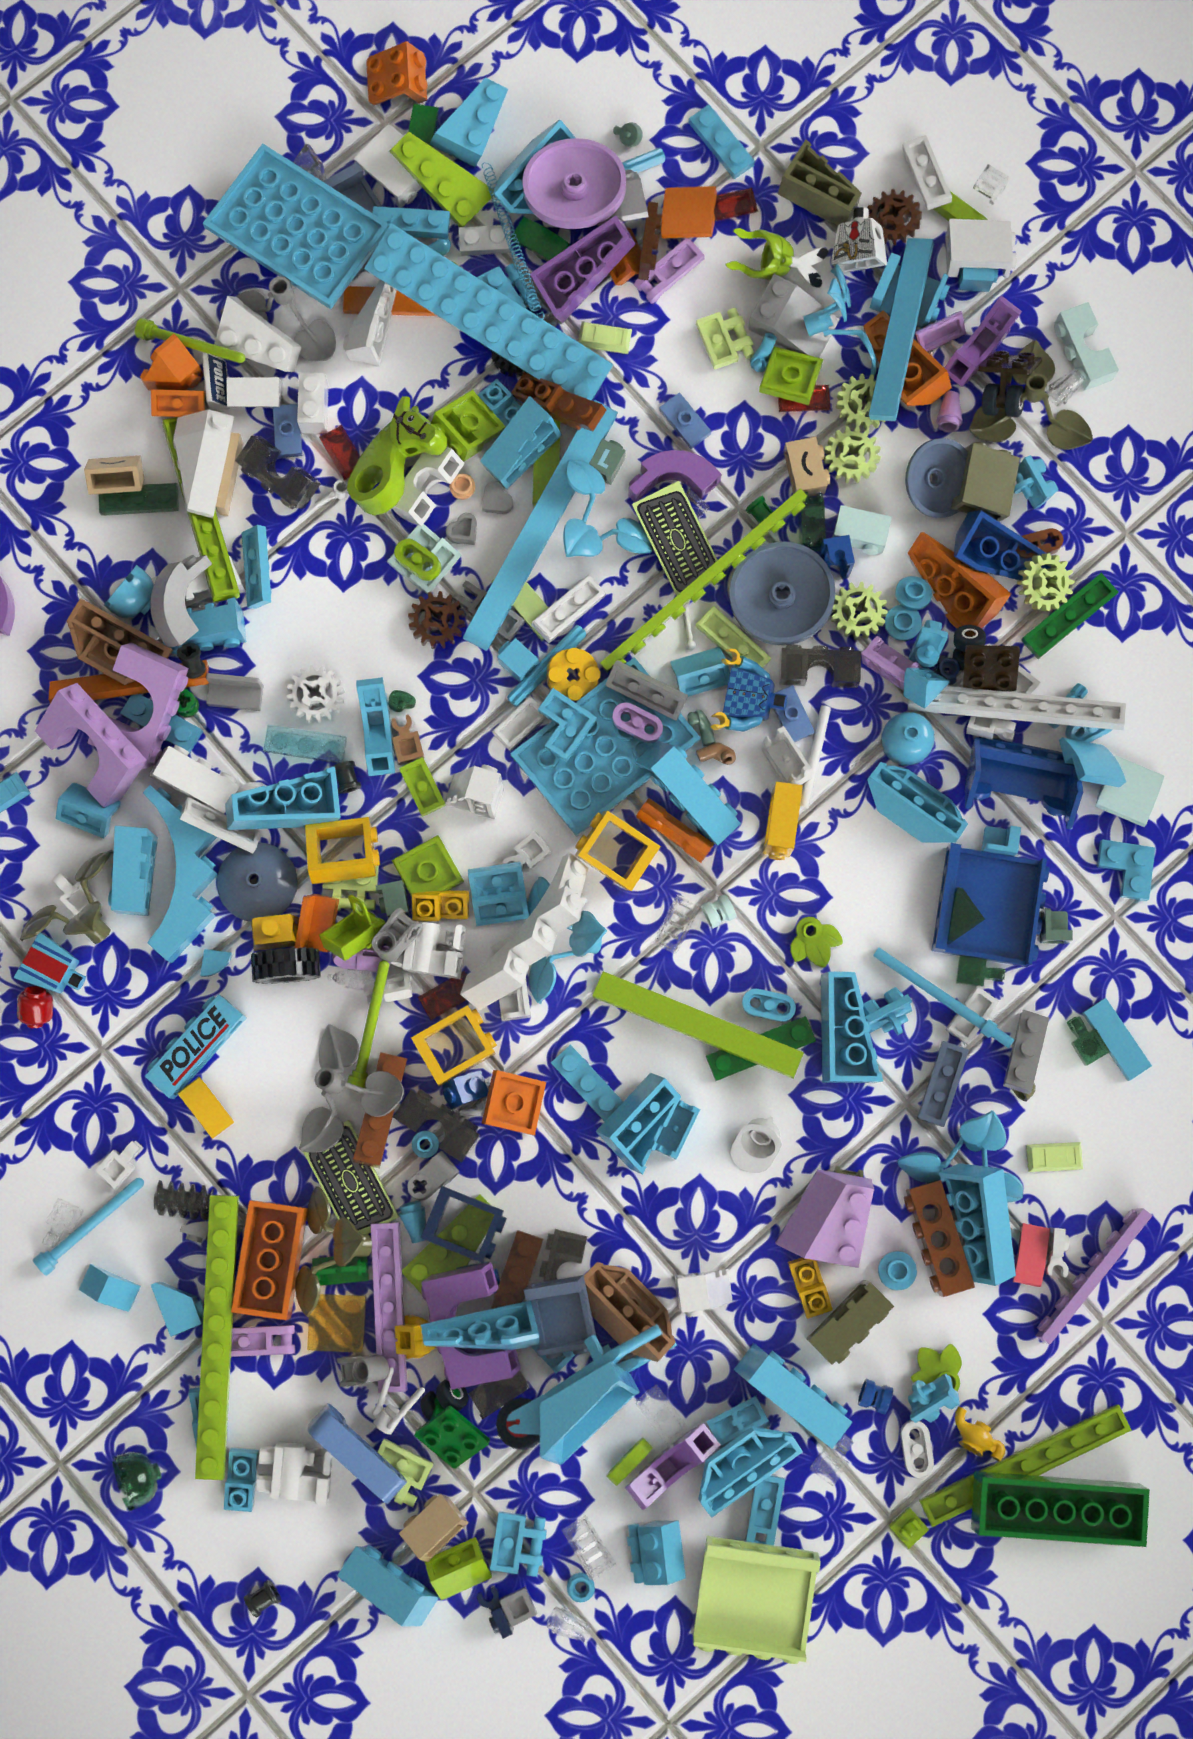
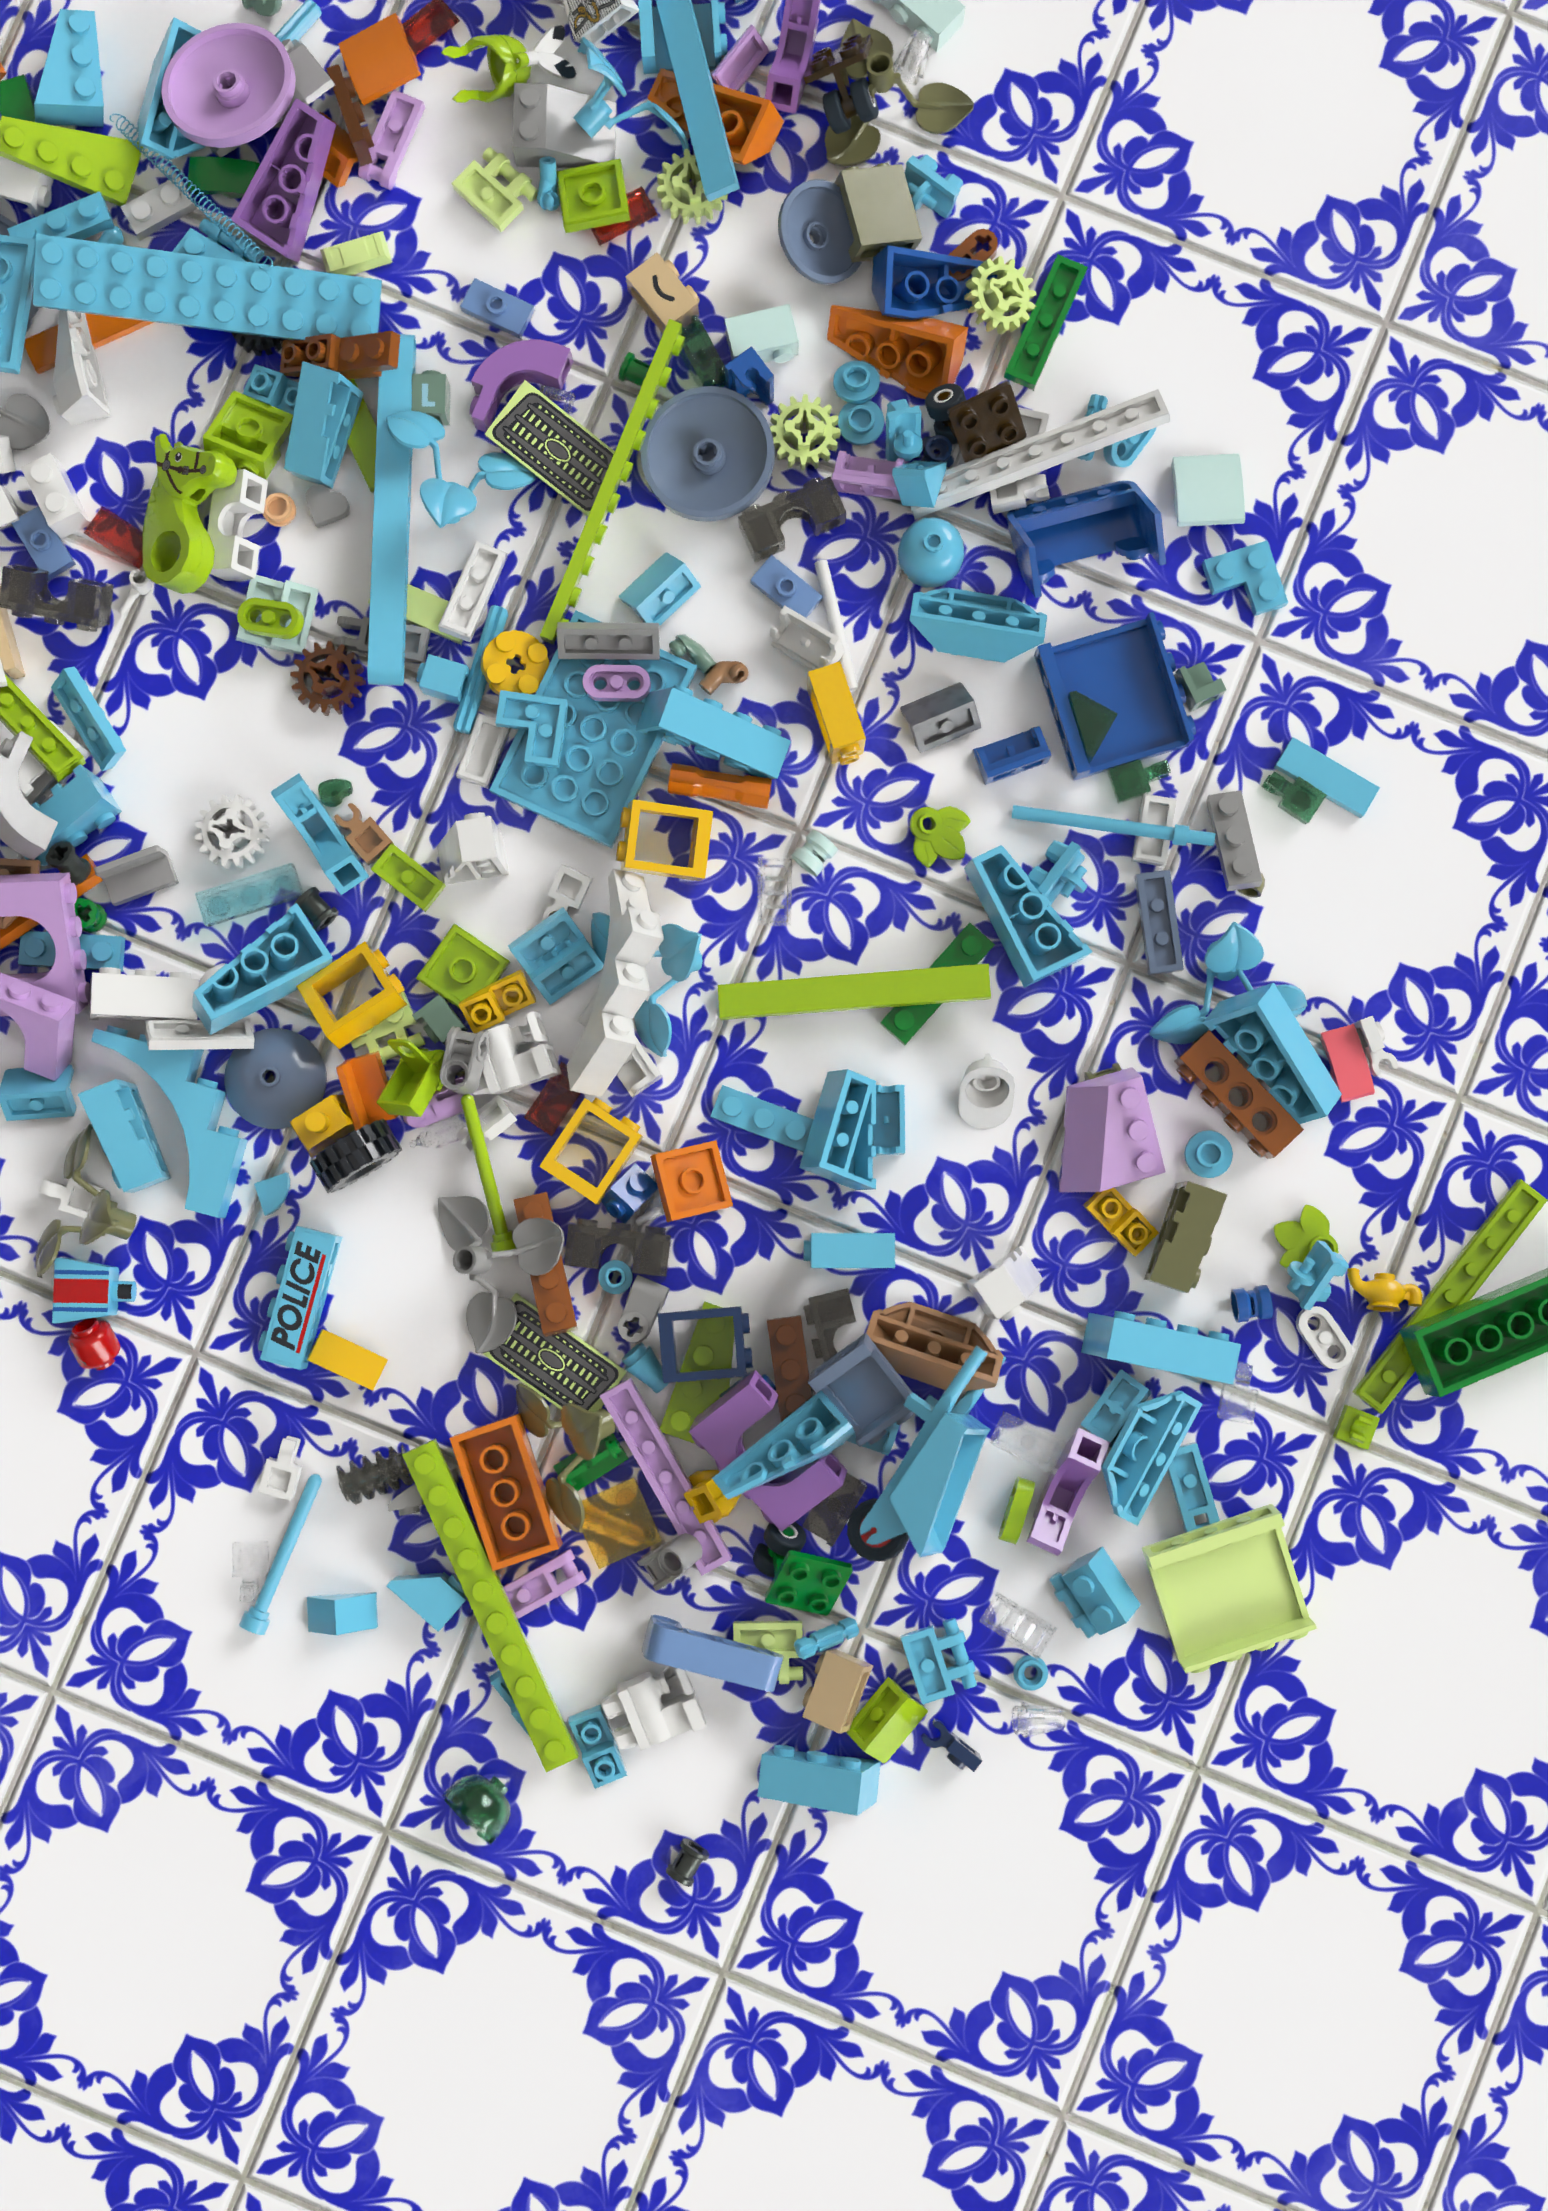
camera: 25 degrees left, 5 degrees up
white plant [372,1367,425,1435] -> none
light grey tile [446,513,477,545] -> none
light grey tile [500,1586,537,1627] -> none
white hinge [684,602,696,650] -> none
yellowish green tile [695,606,771,668] -> none
torso [711,649,787,732] -> none
medium azure plate [742,989,796,1022] -> none
yellowish green gear [824,426,881,483] -> none
lavender cone [936,391,962,432] -> none
medium azure panel [981,826,1021,856] -> none
yellowish green tile [1026,1142,1083,1172] -> none
lavender plate [1036,1208,1153,1345] -> none
medium azure slope [1059,737,1126,787] -> none
none -> medium azure axle [794,1617,859,1659]
none -> medium azure window [803,1233,895,1268]
none -> flat silver panel [900,682,982,753]
none -> blue hinge [972,726,1052,785]

